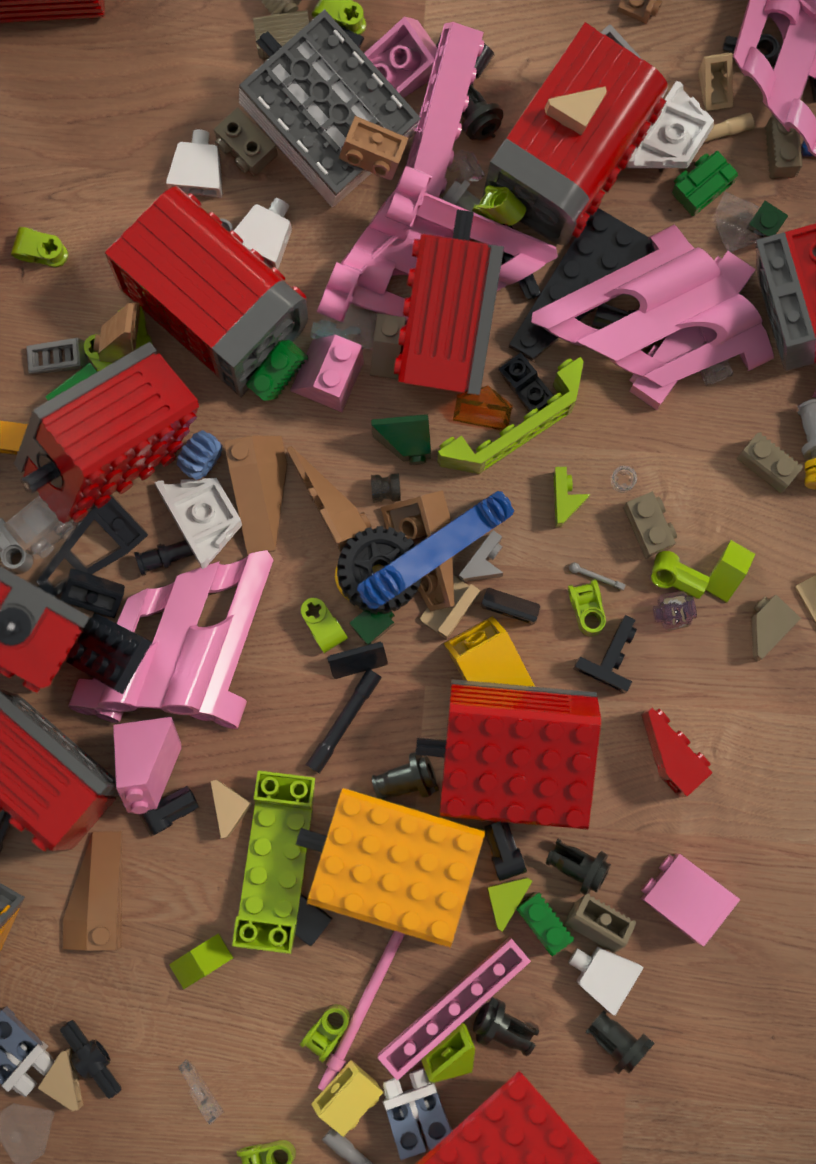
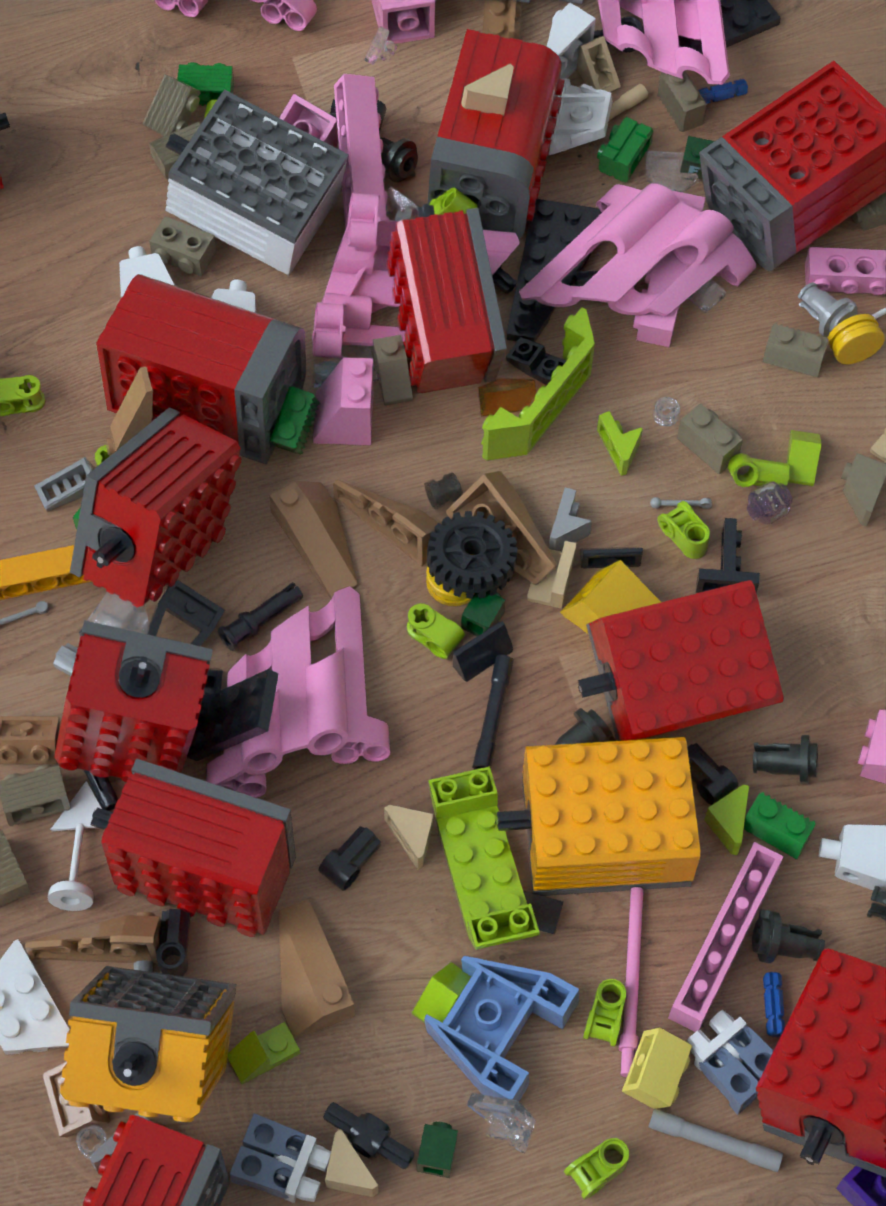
camera: 25 degrees left, 20 degrees down
bright pink slope [113,717,181,814] -> none
white wing [155,478,242,569] -> none
medium blue gear [177,430,223,480] -> none
medium nougat bracket [339,116,409,180] -> none
blue arm [357,491,514,609] -> none
dark green slope [371,414,431,465] -> none
lime slope [421,1023,475,1083] -> none
dark tan brick [565,894,636,953] -> none
red slope [641,708,713,797] -> none
none -> lime slope [228,1022,301,1085]
none -> dark green brick [417,1121,458,1178]
none -> medium blue wedge [424,956,579,1113]
none -> white slope [547,3,596,79]
none -> blue axle [763,972,785,1037]

